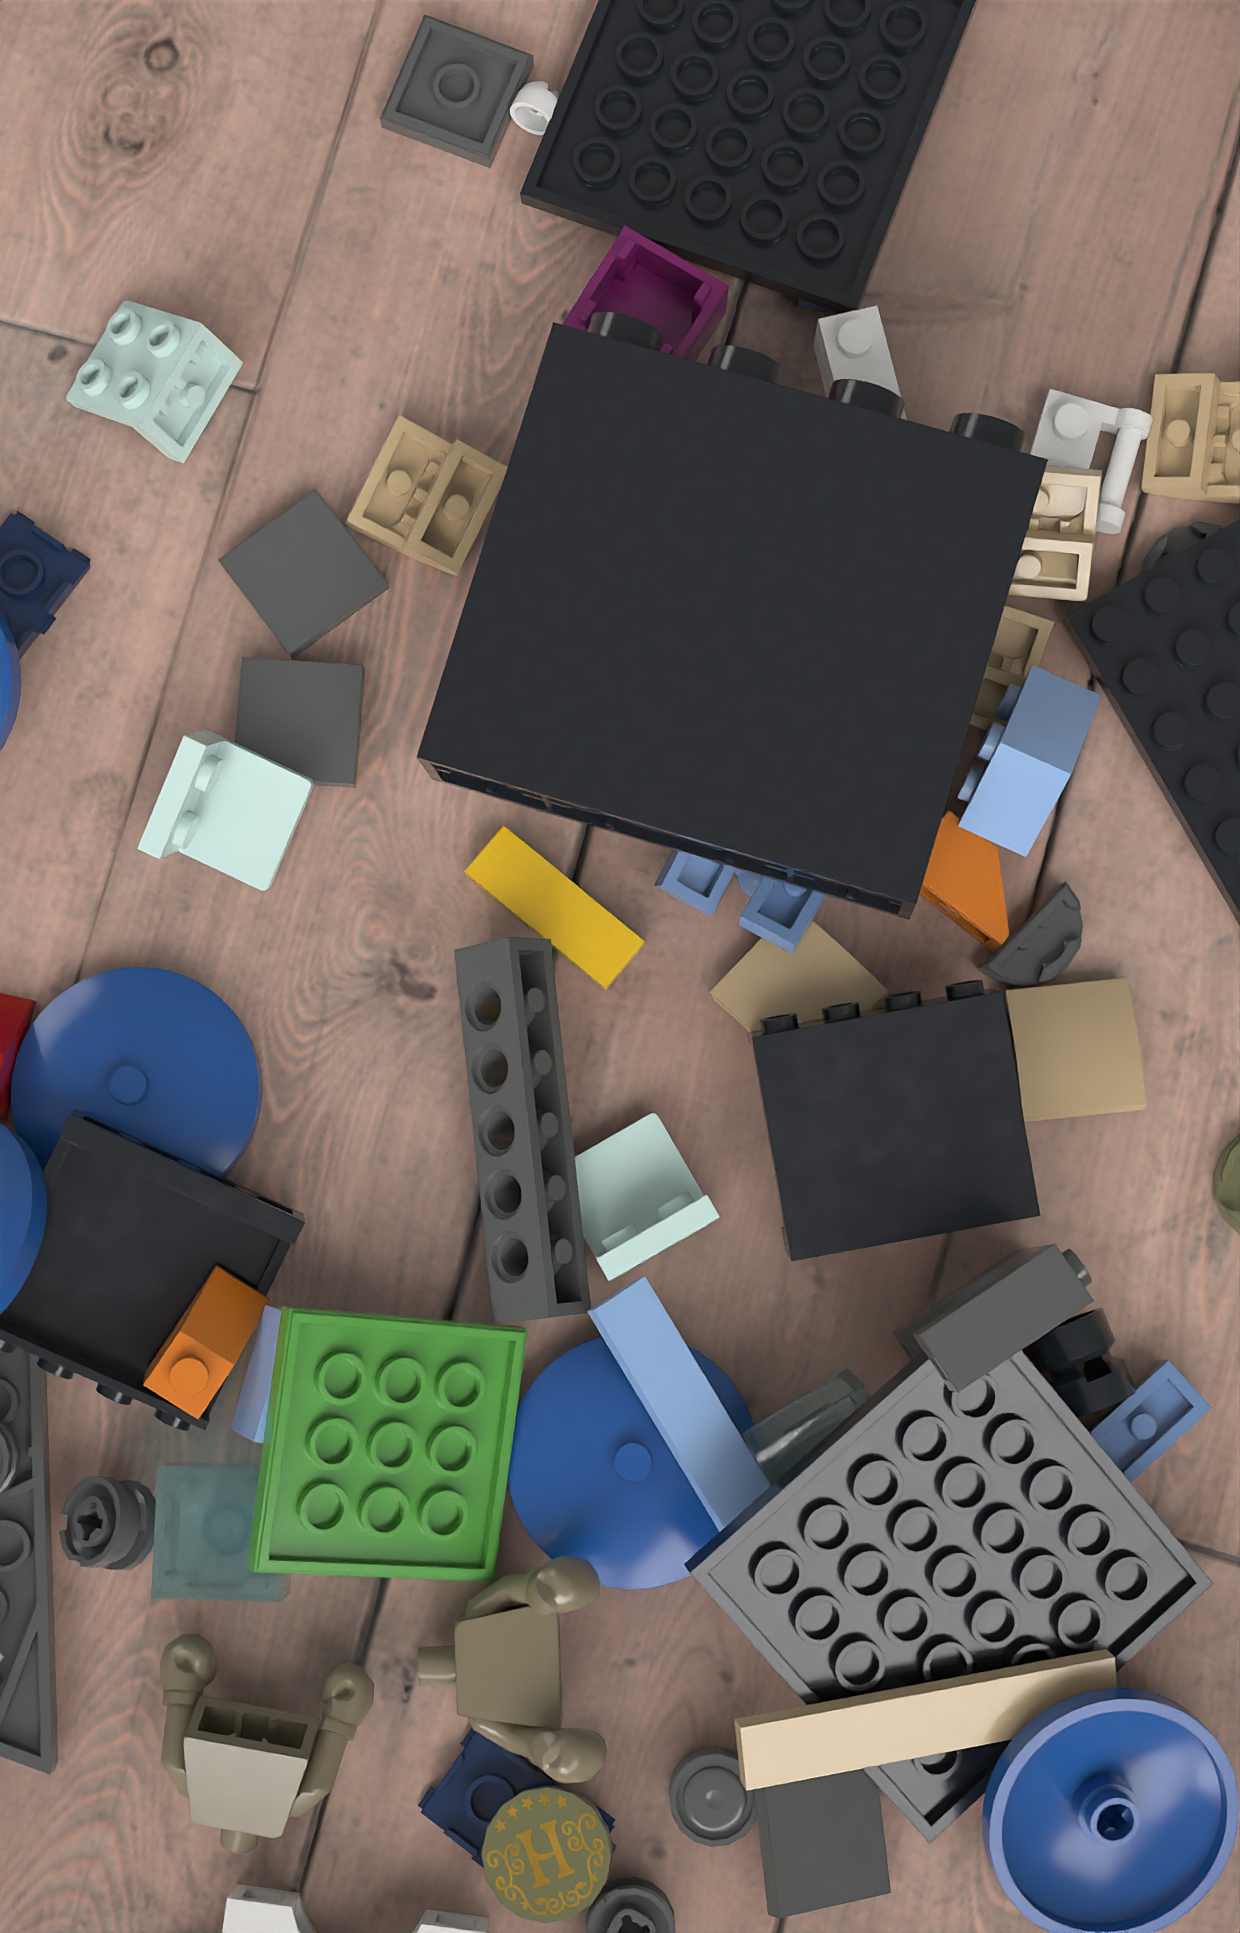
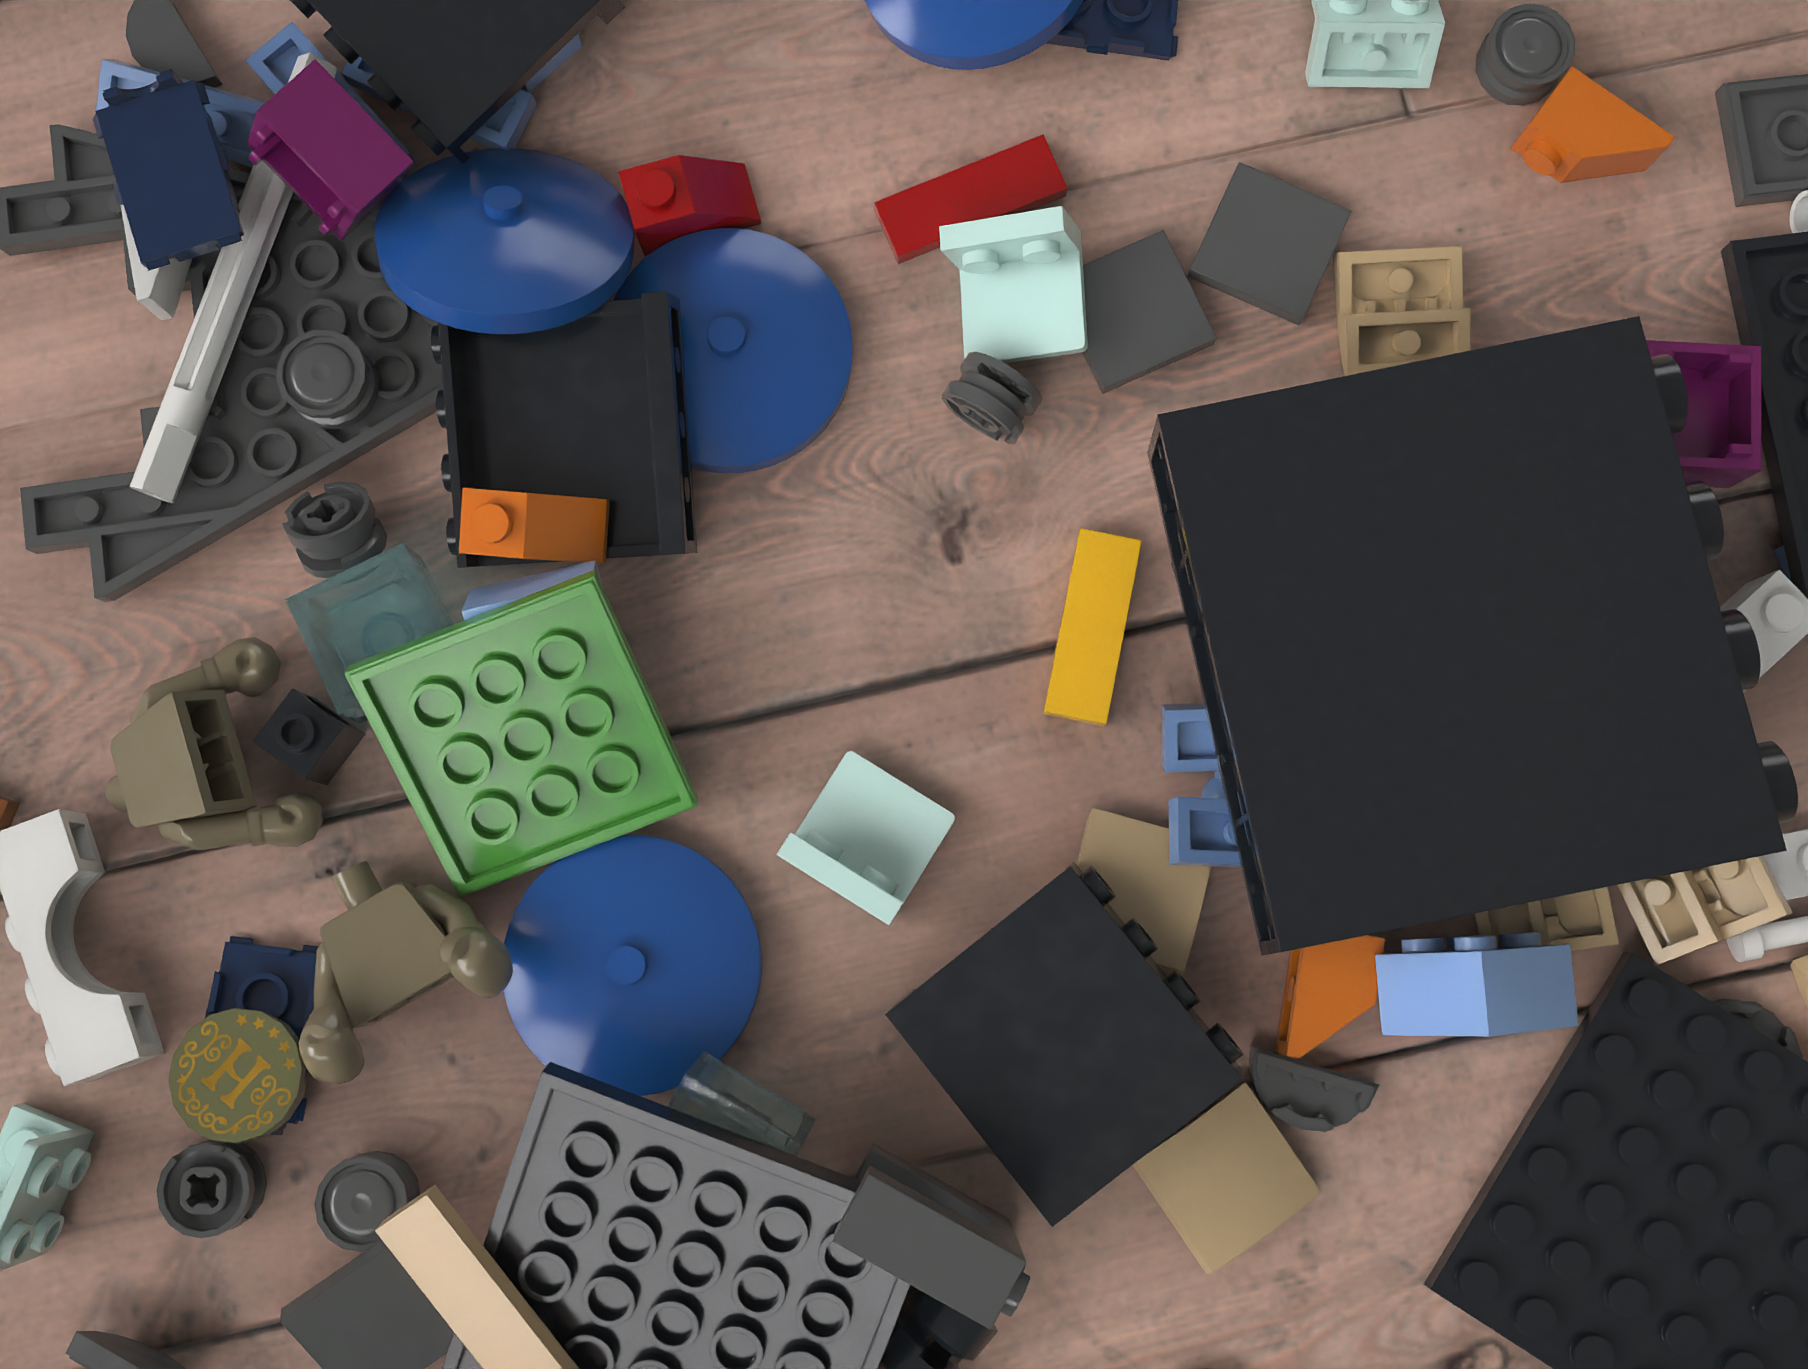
camera: 60 degrees right, 0 degrees up
dark grey brick [454,937,591,1324] -> none
light blue tile [587,1276,771,1532] -> none
none -> black brick [253,688,366,785]
none -> red tile [874,134,1068,264]
none -> dark grey wheel [942,352,1042,444]
none -> dark grey wheel [1475,4,1575,106]
none -> orange slope [1511,66,1675,183]

